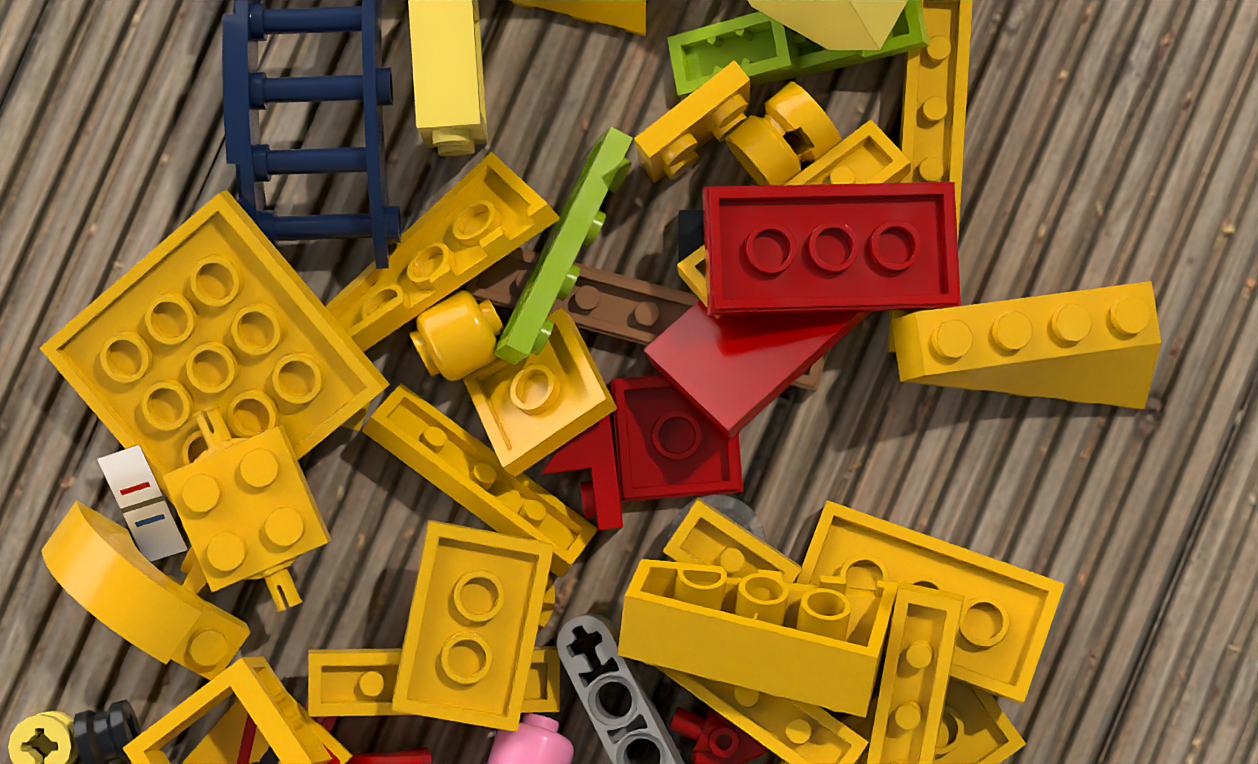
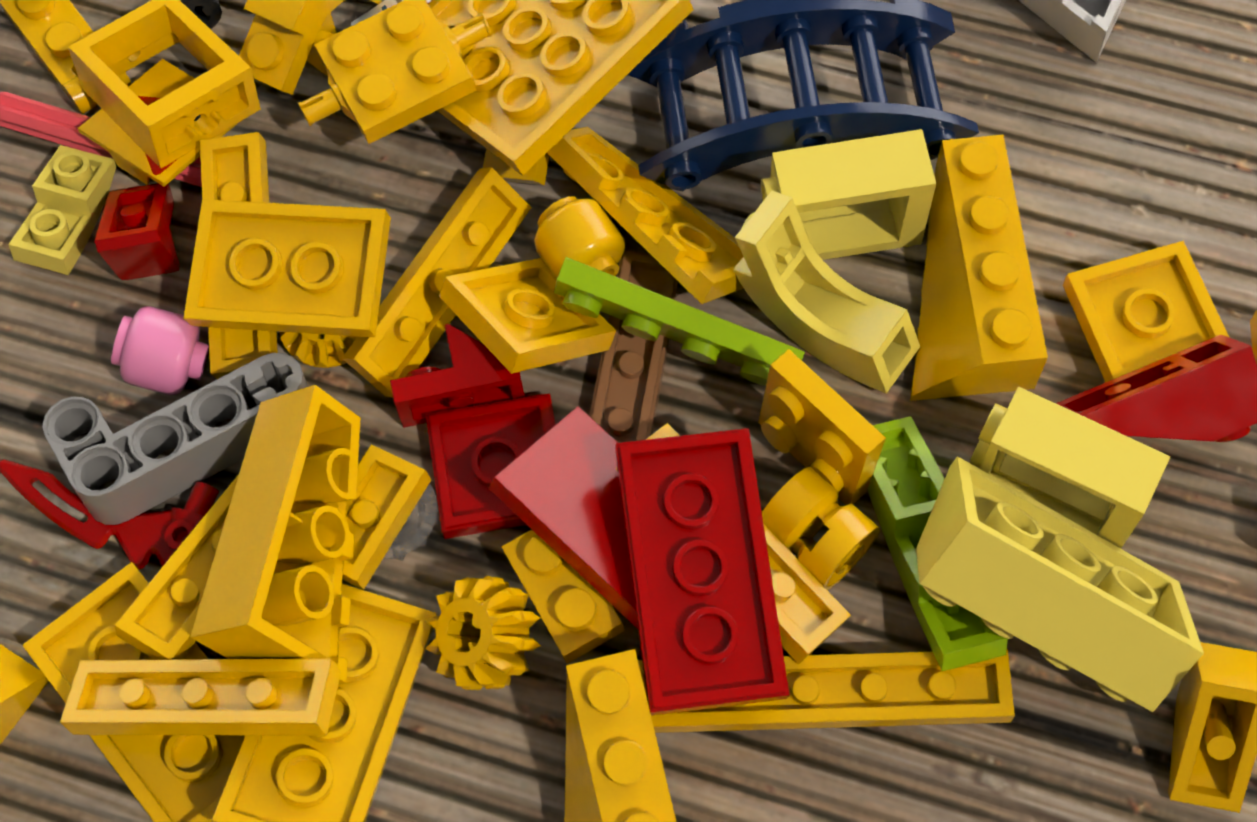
camera: 90 degrees right, 20 degrees down
none -> yellow gear [425,576,541,690]
none -> yellow plate [501,530,625,664]
none -> light yellow arch [733,190,920,394]

